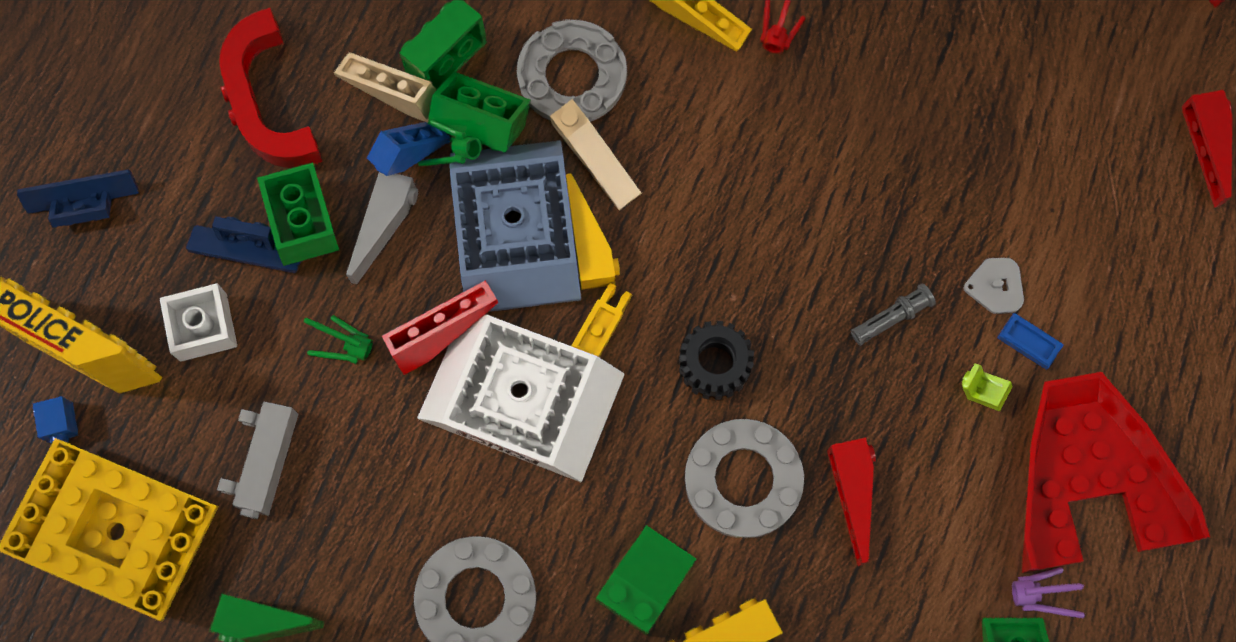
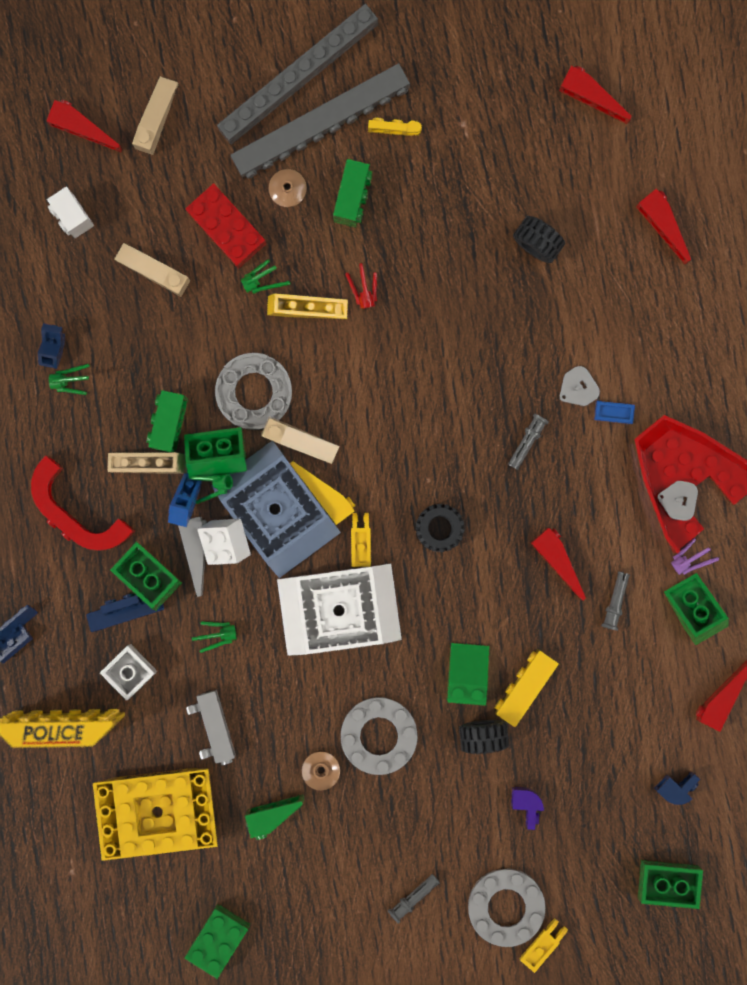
camera: 30 degrees left, 15 degrees up
blue brick [32,396,79,445] -> none
red slope [382,280,498,375] -> none
light grey plate [685,419,804,538] -> none
lime bracket [962,363,1013,411] -> none
none -> white brick [197,519,251,565]
none -> medium nougat dish [302,752,340,790]
none -> black tyre [513,215,566,263]
none -> dark grey pin [601,572,630,631]
none -> light grey piece [657,481,698,521]

